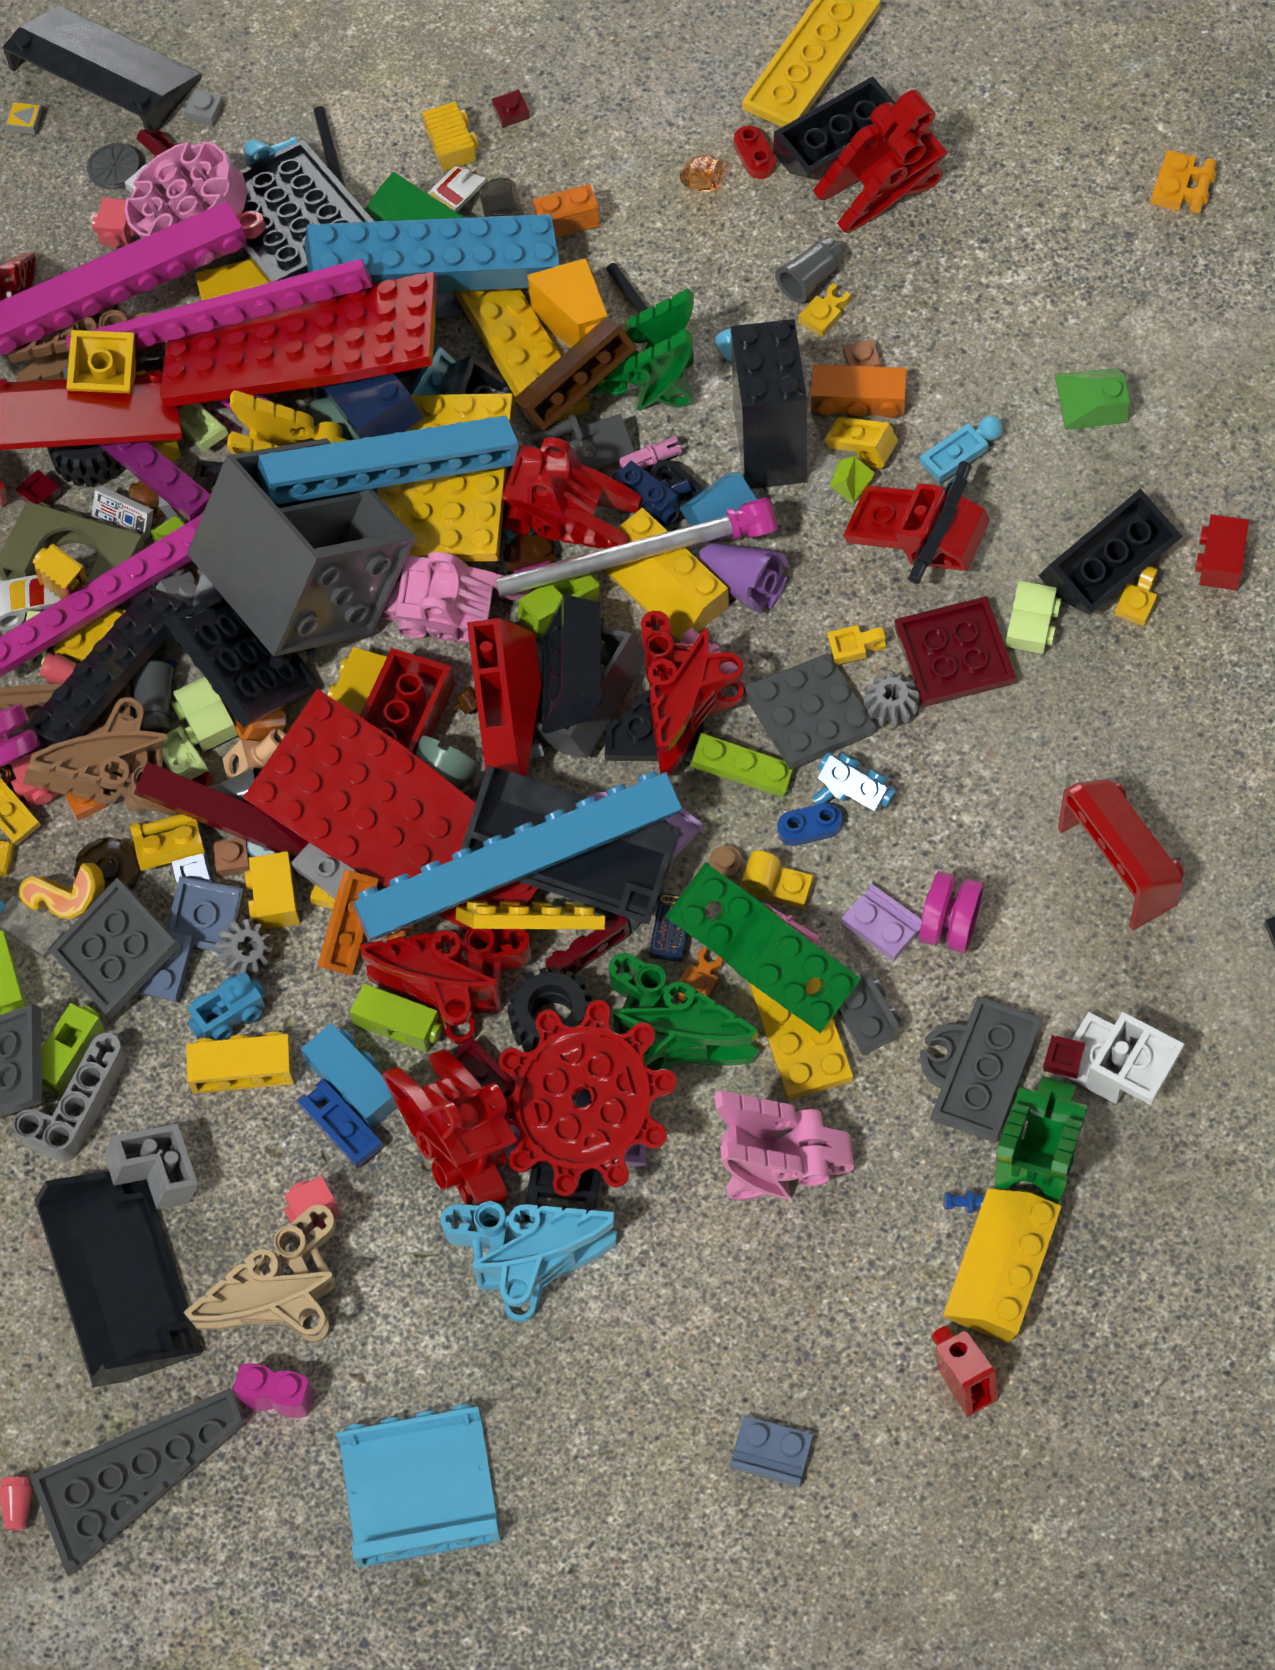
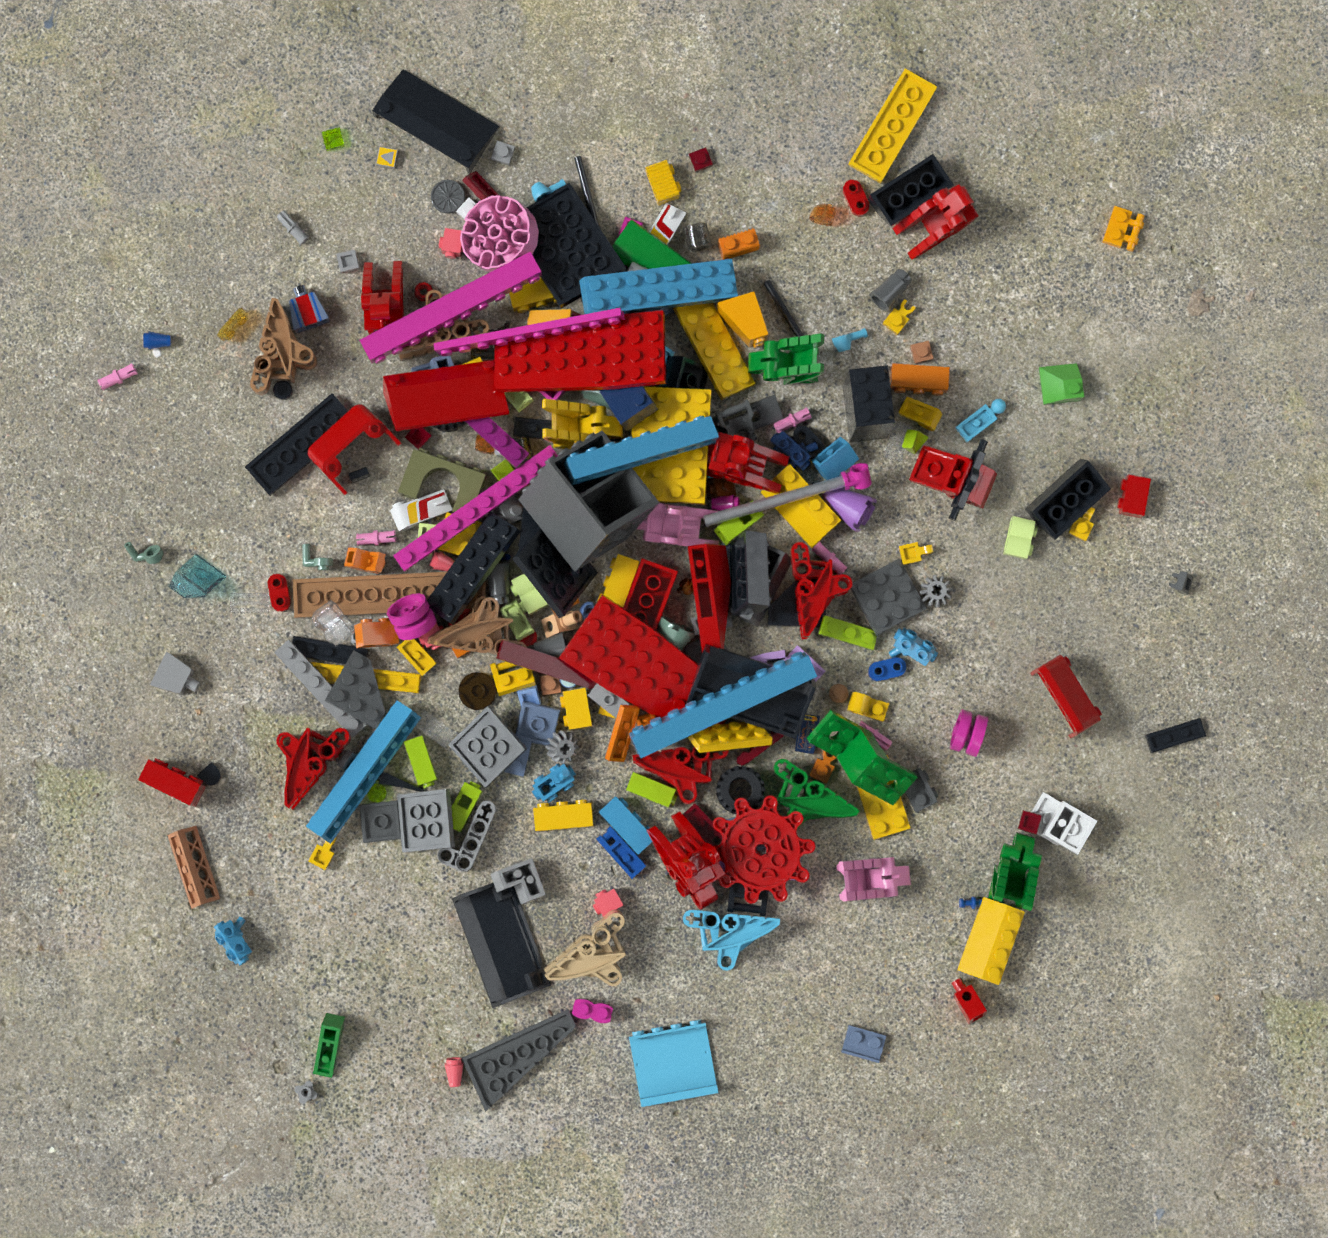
camera: 10 degrees left, 20 degrees up
yellow animal [19,863,105,919] -> none
yellow brick [33,544,86,600] -> none
yellow slope [66,330,136,393] -> none
white tile [91,486,154,540] -> none
coral tile [237,211,266,239] -> none
reddish brown brick [513,317,637,431] -> none
lavender plate [841,884,922,962] -> none
dark red plate [894,596,1016,707] -> none
dark grey plate [920,996,1042,1143] -> none

